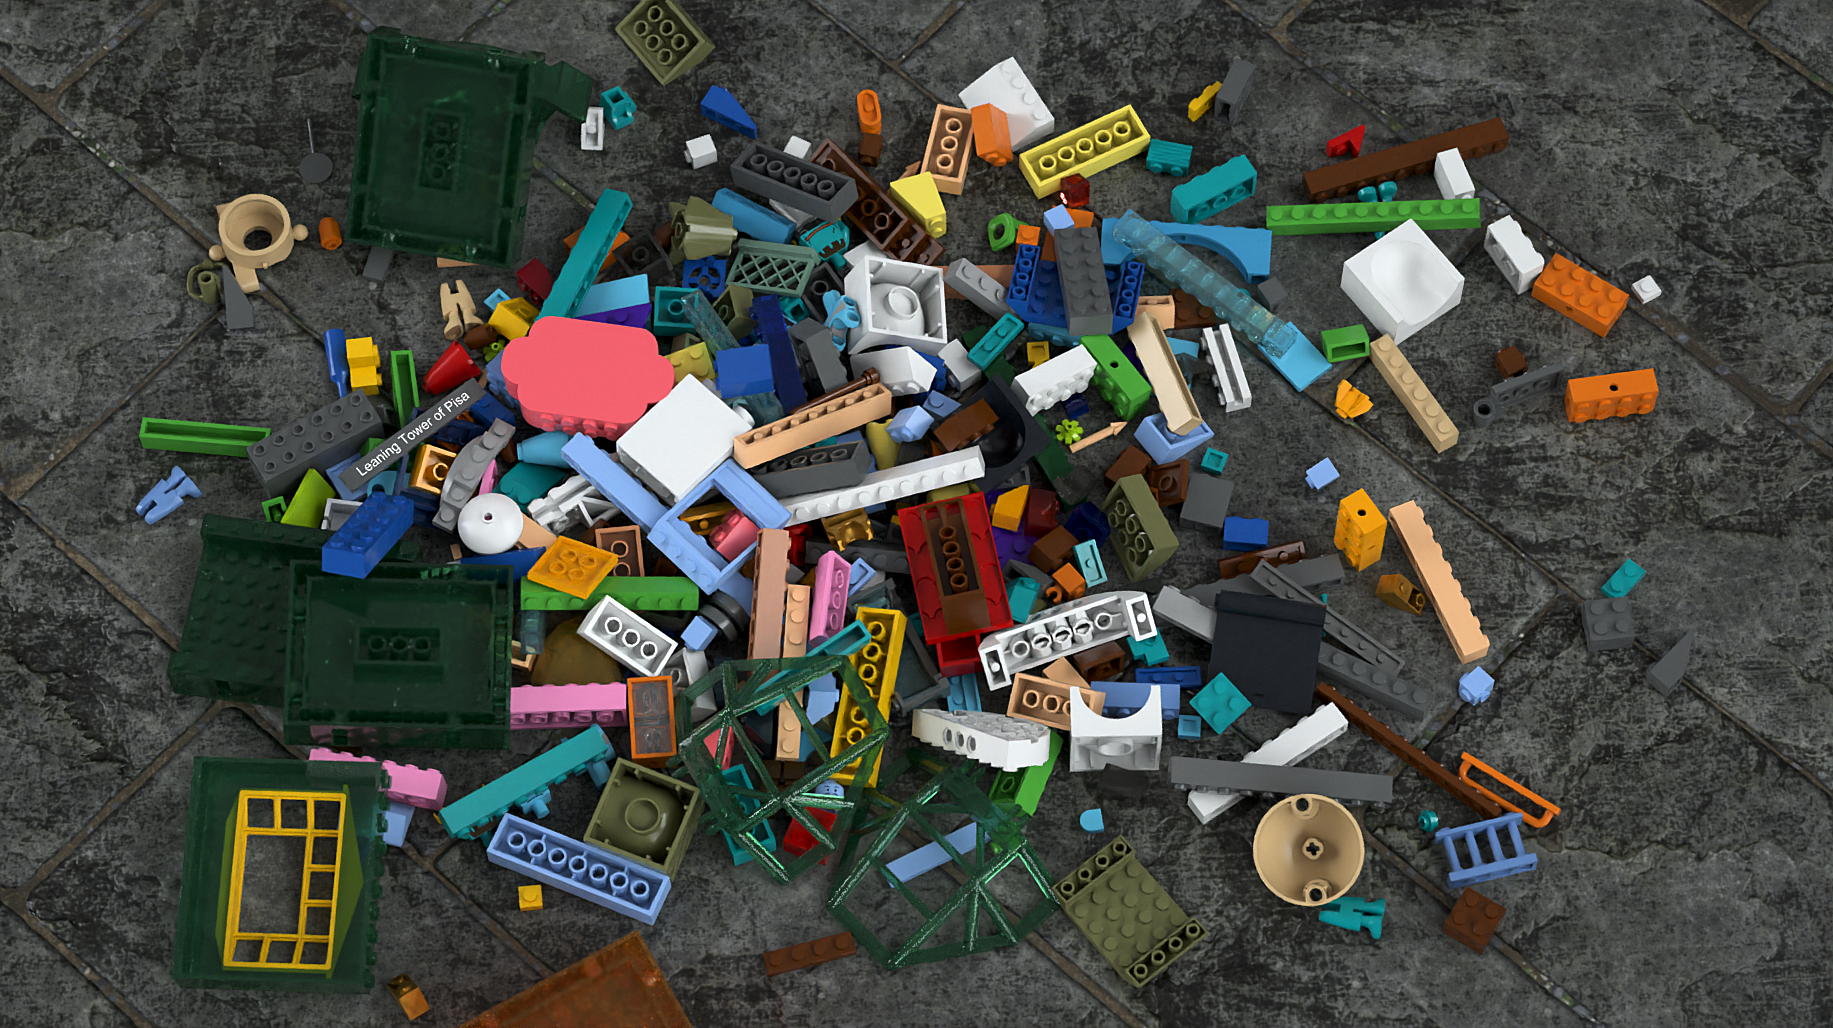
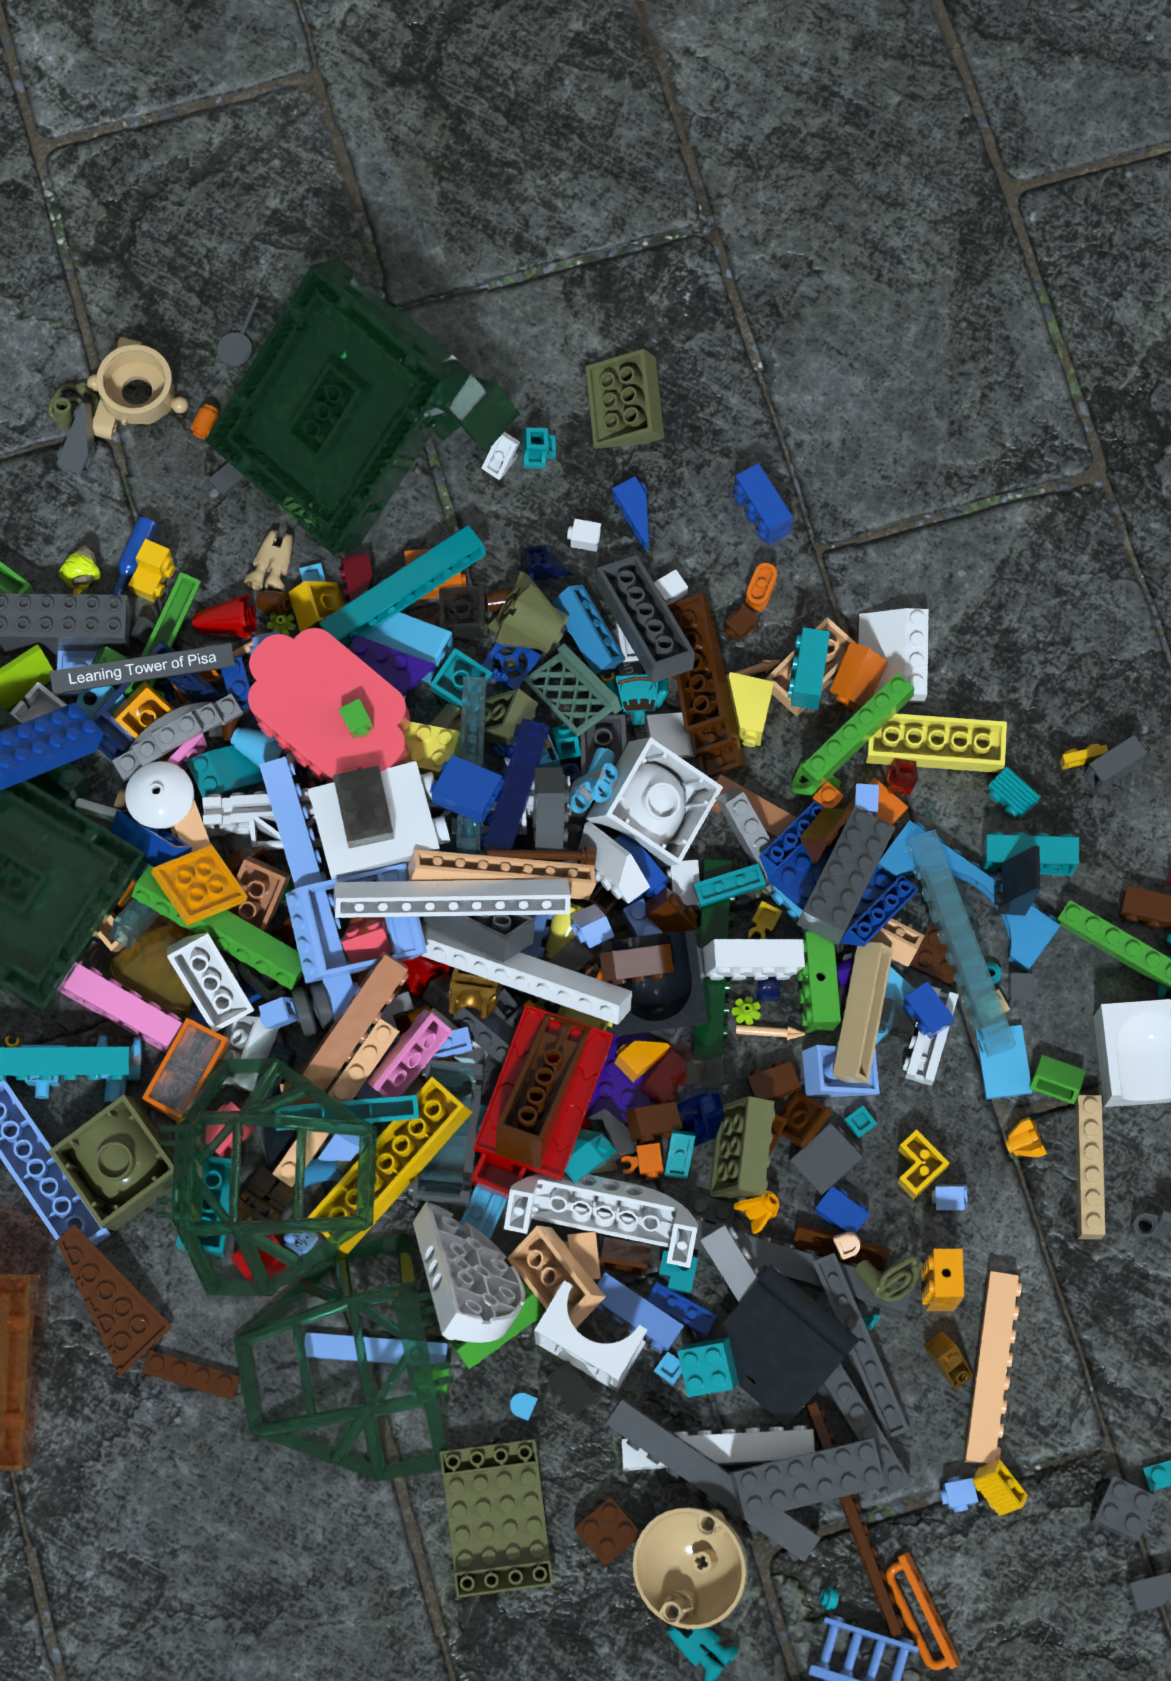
camera: 30 degrees right, 10 degrees up
none -> reddish brown wing [56,1224,172,1376]
none -> neon yellow hair [58,546,101,594]
none -> clear smoke brick [333,765,395,849]
none -> white brick [334,879,571,918]
none -> bright green brick [339,699,374,739]
none -> clear blue slope [524,545,573,581]
none -> reddish brown brick [574,1497,641,1568]
none -> reddish brown brick [646,887,697,933]
none -> dark grey brick [730,1438,885,1521]
none -> blue brick [733,463,793,546]
none -> light orange brick [734,1190,779,1234]
none -> teal brick [787,627,830,710]
none -> reddish brown slope [800,808,852,865]
none -> bright green brick [802,673,915,789]
none -> light nougat tile [833,1232,861,1260]
none -> olive piece [854,1255,924,1302]
none -> yellow brick [898,1129,949,1200]
none -> blue piece [903,981,955,1039]
none -> yellow brick [972,1459,1028,1516]
none -> black slope [994,846,1040,916]

